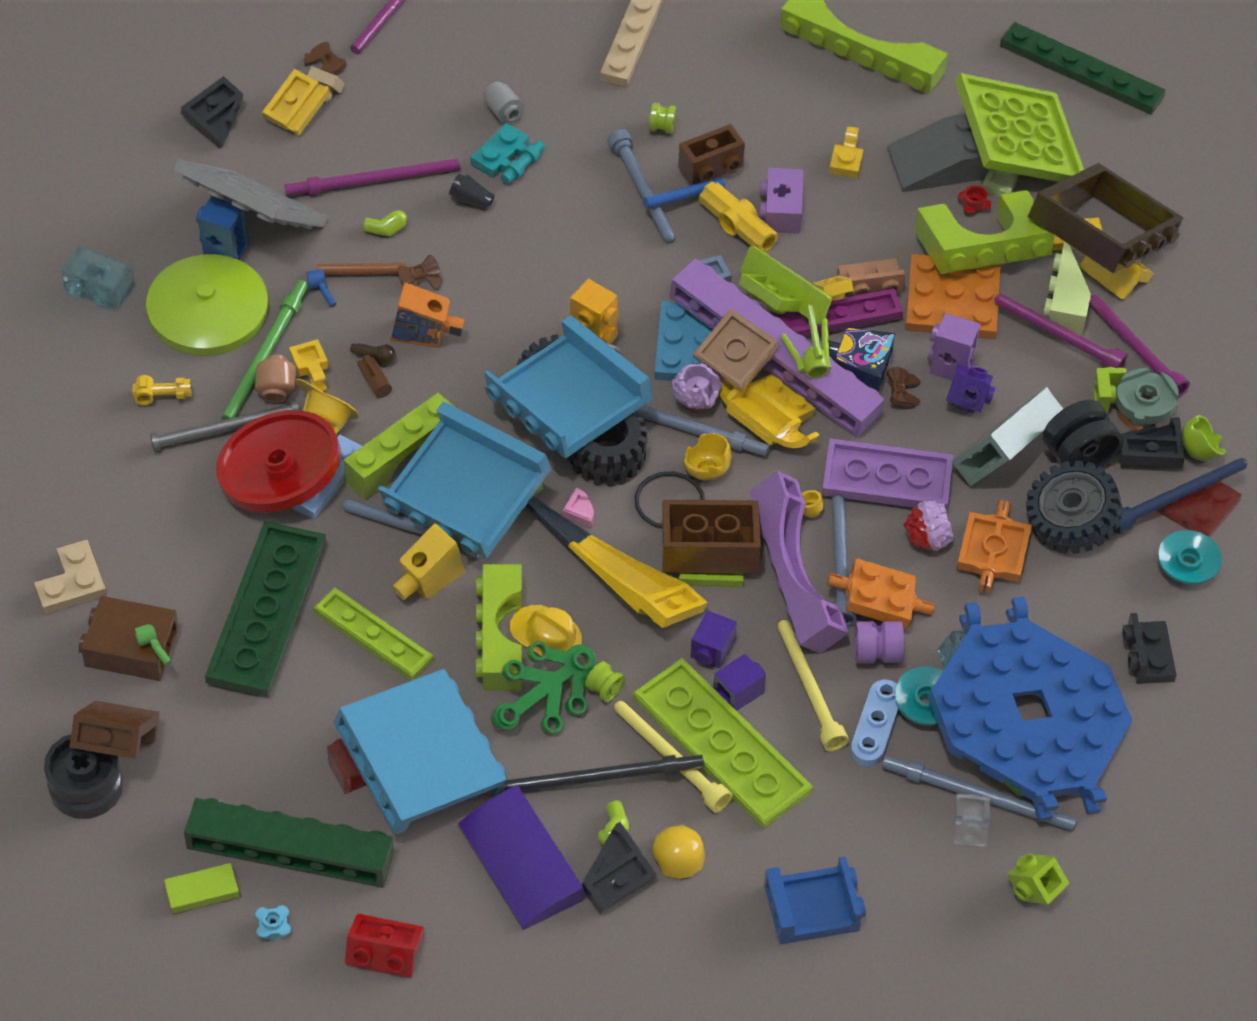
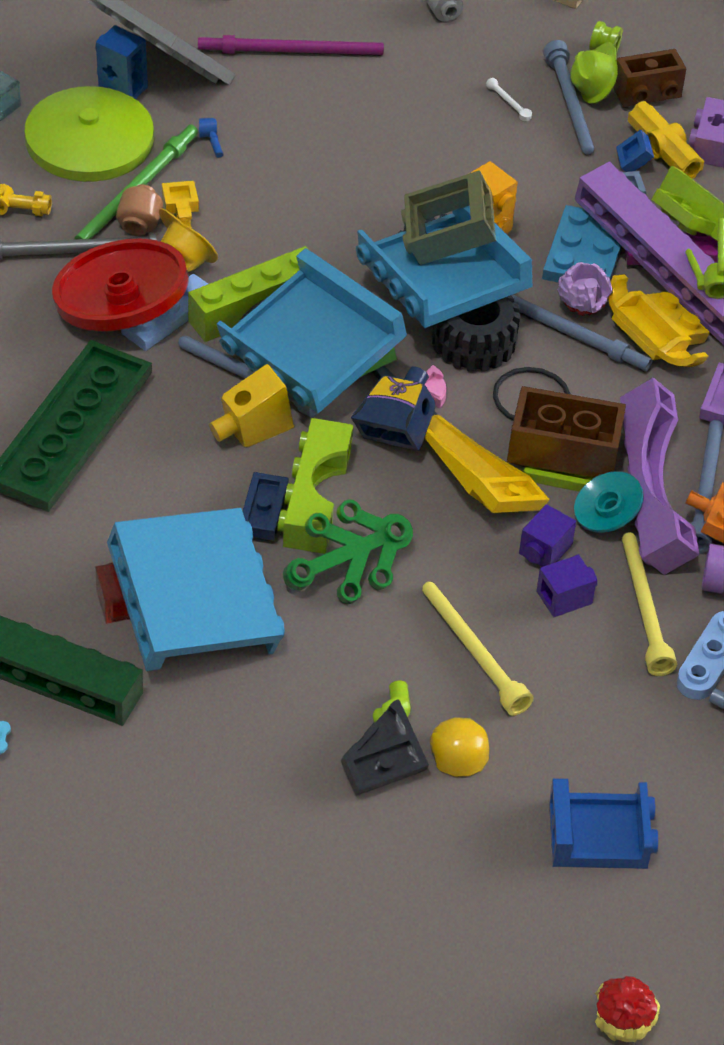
camera: 10 degrees right, 5 degrees down
lime tile [314,588,434,681] -> none
dark orange bar [316,263,407,276] -> none
red bracket [345,913,424,978] -> none
dark brown piece [350,343,396,365] -> none
reddish brown piece [357,355,392,398] -> none
lime arm [363,210,407,237] -> none
torso [390,282,465,347] -> none
reddish brown piece [398,255,443,290] -> none
black cone [449,174,495,210] -> none
dark purple slope [458,785,583,930] -> none
teal plate [470,123,545,184] -> none
black bar [504,754,704,791] -> none
yellow piece [510,605,582,656] -> none
lime wheel [585,661,626,703] -> none
lime tile [632,658,814,830] -> none
blue bar [643,178,725,209] -> none
yellow hair [684,433,732,481] -> none
medium nougat tile [693,308,780,392] -> none
yellow hinge [802,490,823,518] -> none
none -> dark blue plate [242,472,289,541]
none -> dark blue torso [351,366,435,451]
none -> olive window [401,170,496,265]
none -> white hinge [486,78,532,122]
none -> lime piece [570,42,618,104]
none -> teal dish [574,472,644,533]
none -> blue plate [616,129,654,172]

